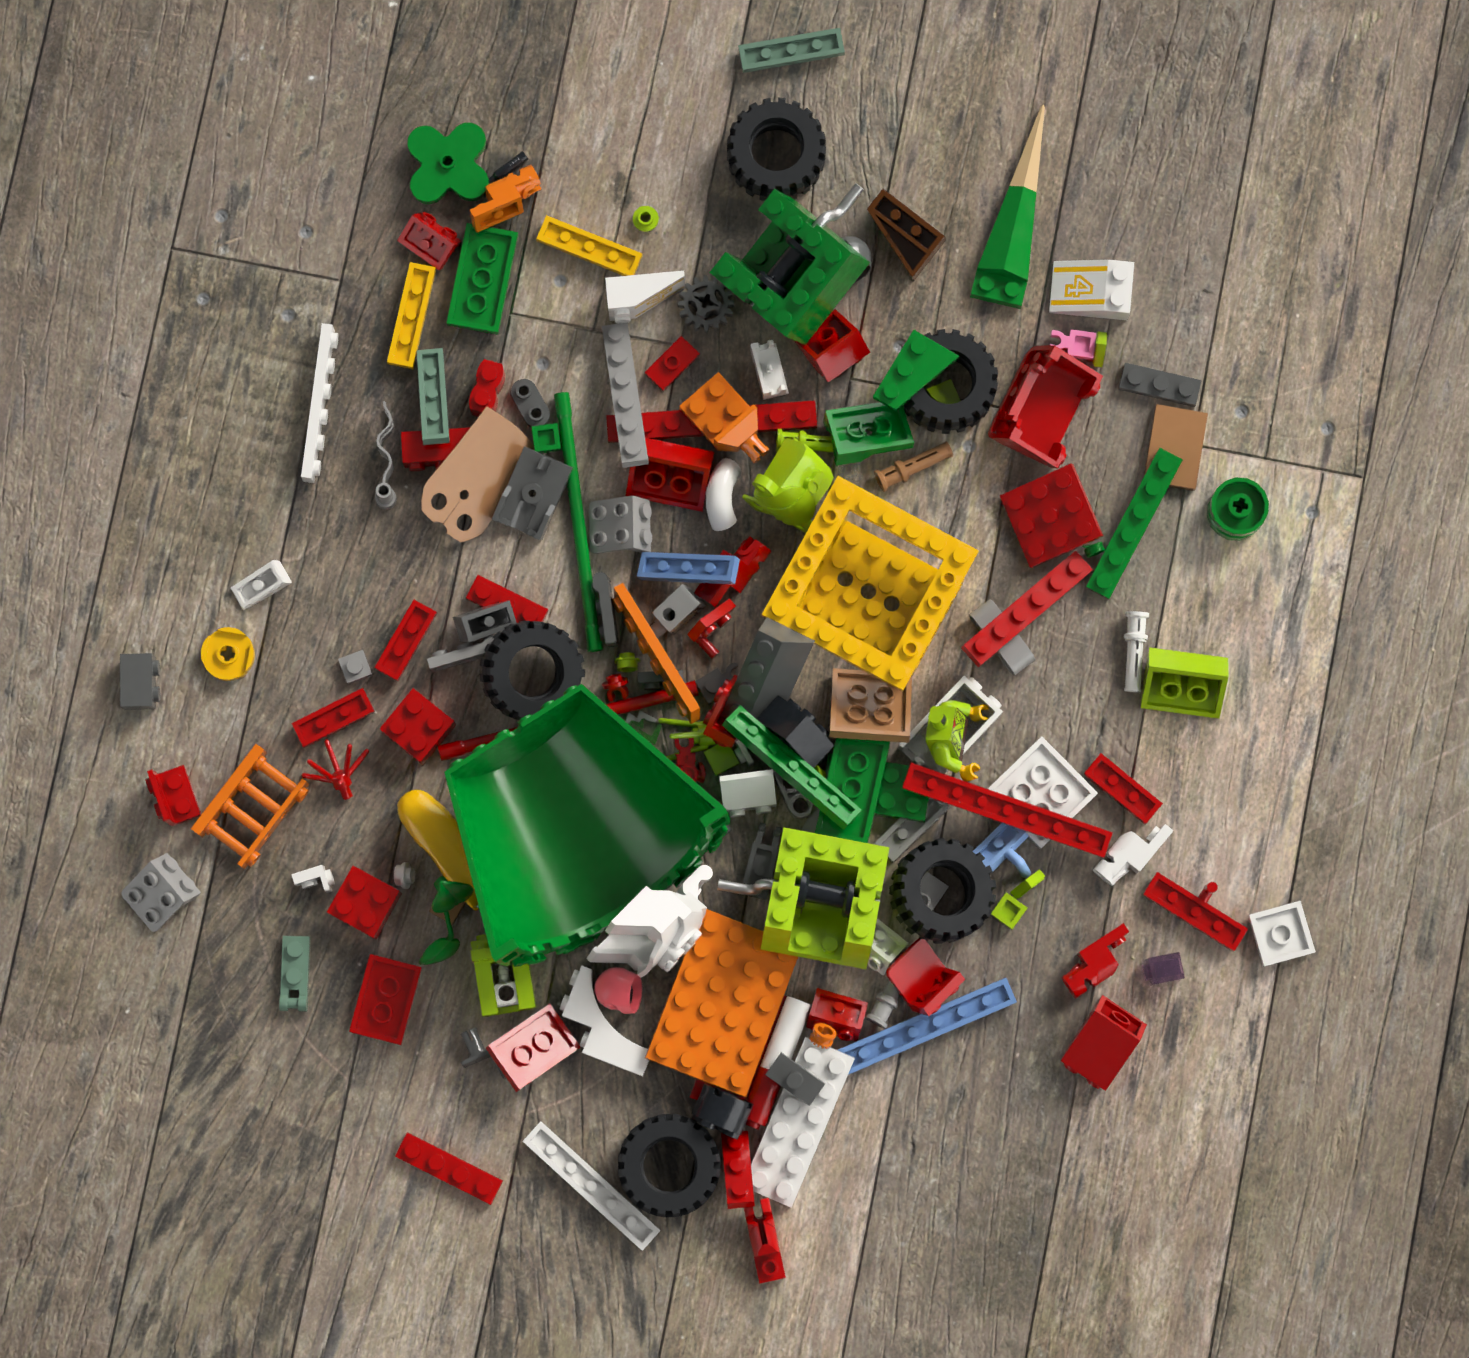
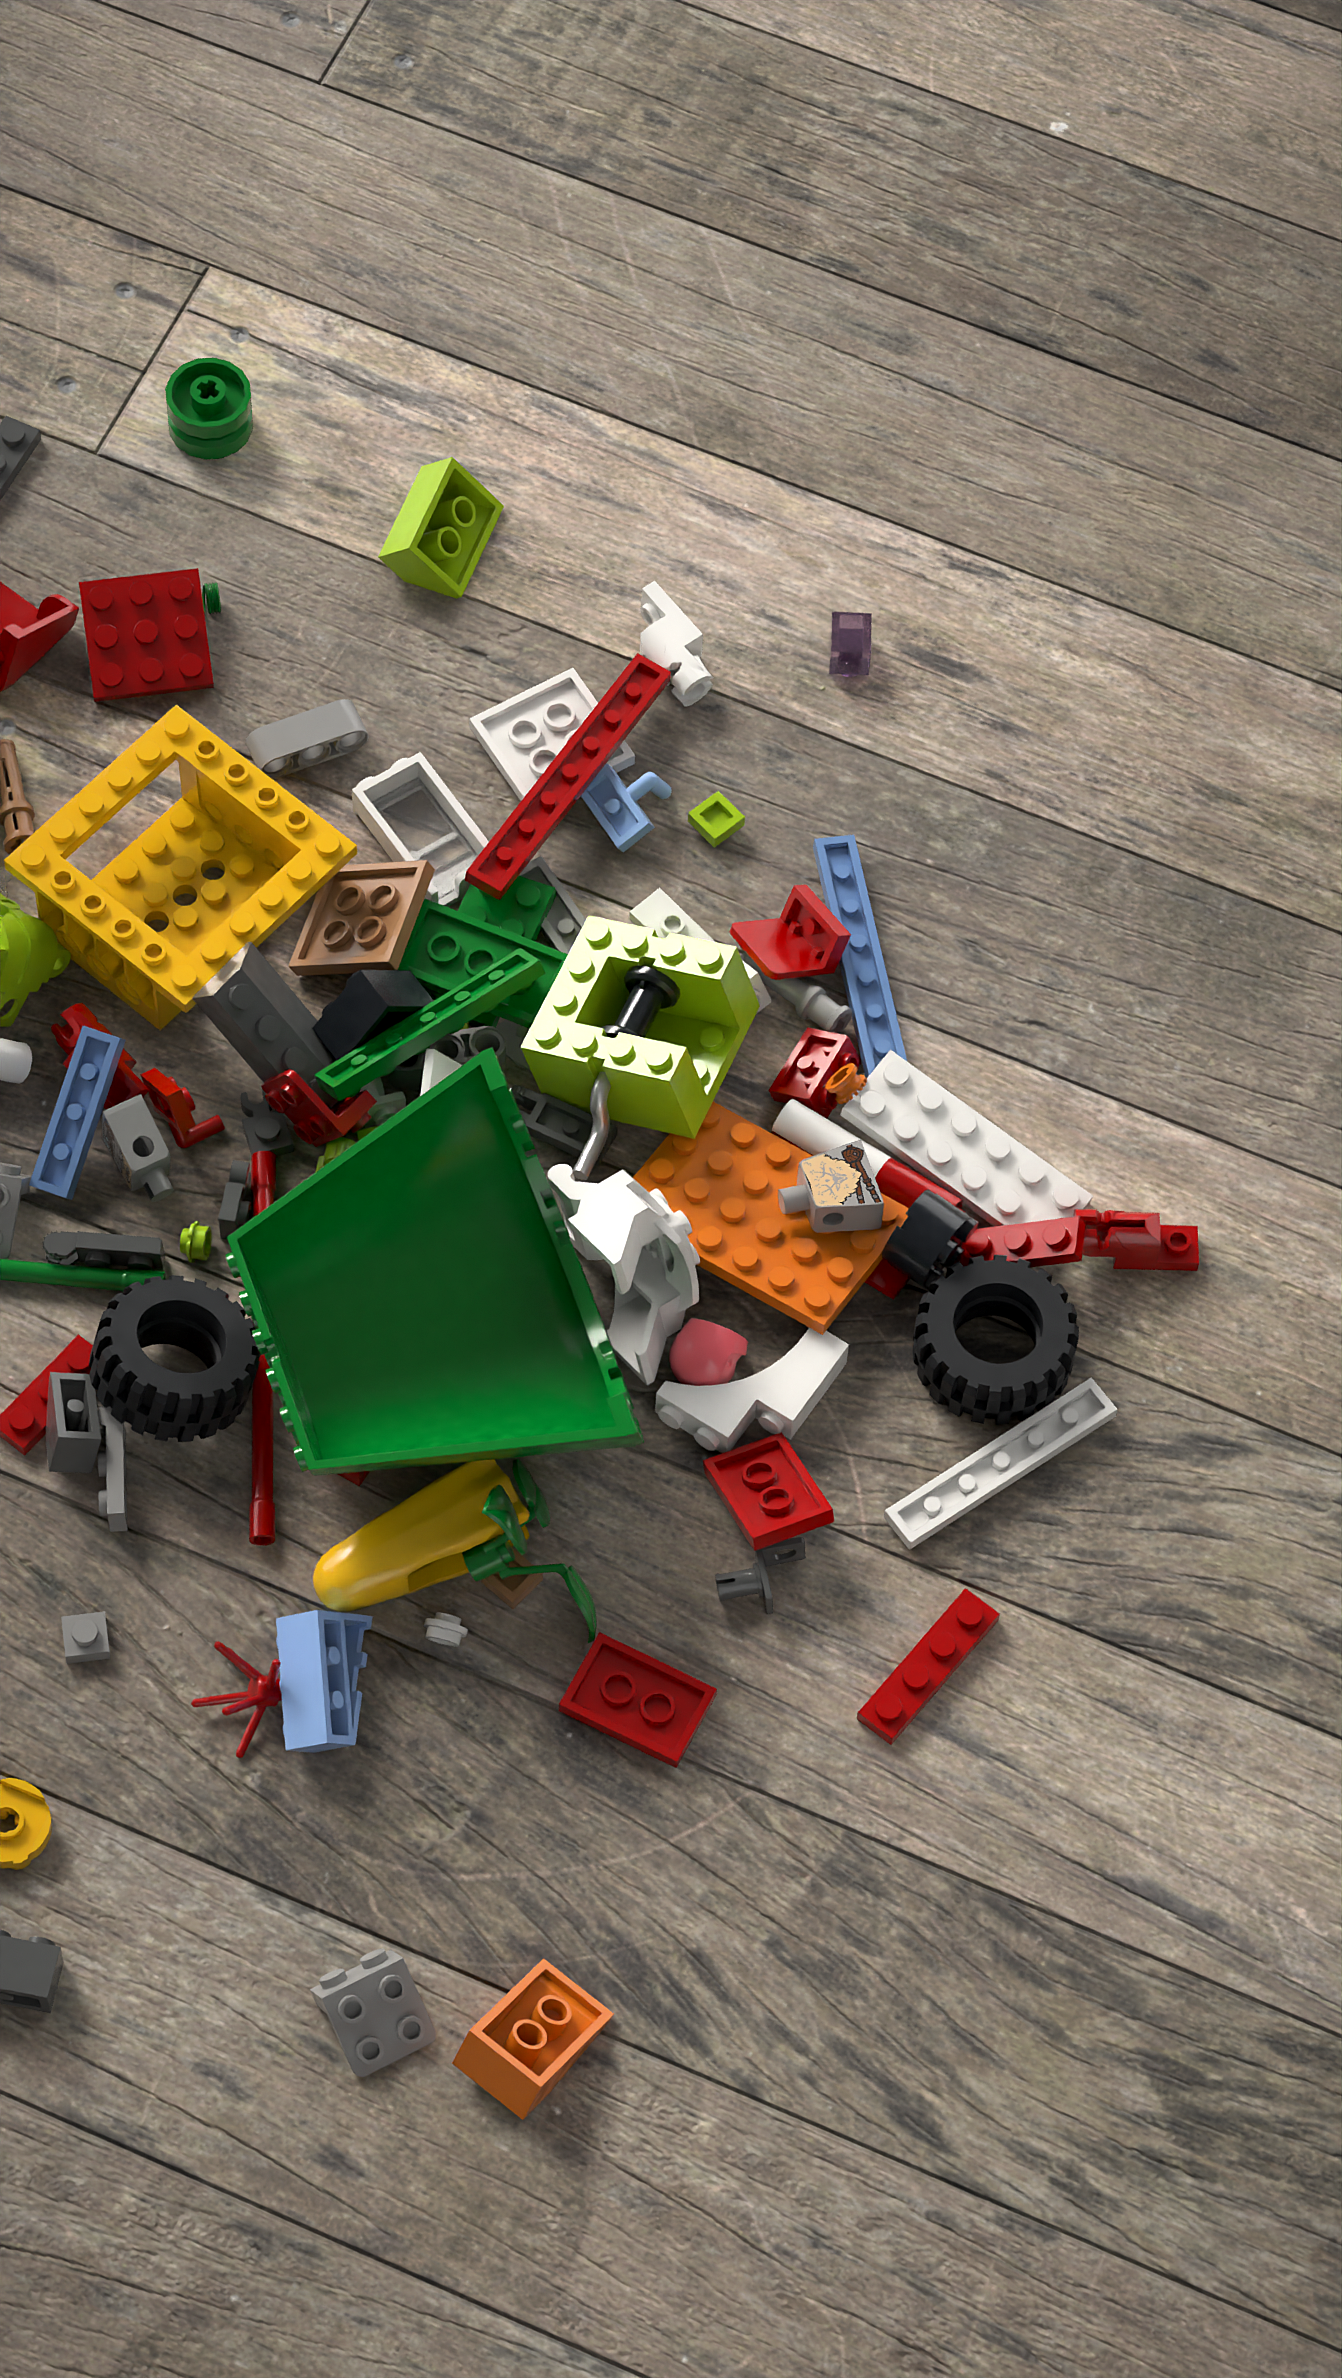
camera: 80 degrees left, 20 degrees down
red bracket [145,765,202,826] -> none
orange fence [191,744,309,869] -> none
sand green plate [279,936,310,1012] -> none
red plate [291,688,375,748] -> none
white bracket [291,865,335,893] -> none
red brick [327,866,402,940] -> none
red plate [374,599,437,681] -> none
red brick [380,688,456,765] -> none
lime brick [470,934,537,1017] -> none
red plate [602,674,629,702] -> none
orange plate [612,583,700,724] -> none
dark grey tile [765,1052,825,1106] -> none
black tyre [889,838,996,944] -> none
lime torso [925,700,989,782] -> none
red plate [961,550,1093,668] -> none
lime tile [1010,869,1046,899] -> none
red plate [1061,923,1129,999] -> none
red slope [1061,995,1147,1091] -> none
red plate [1083,753,1163,825] -> none
green plate [1085,448,1183,600] -> none
white pin [1124,611,1149,692] -> none
red plate [1142,872,1248,952] -> none
medium nougat tile [1144,404,1208,491] -> none
white plate [1248,901,1315,967] -> none
none -> light blue wedge [276,1610,373,1753]
none -> orange slope [452,1958,614,2120]
none -> light grey torso [778,1140,884,1233]

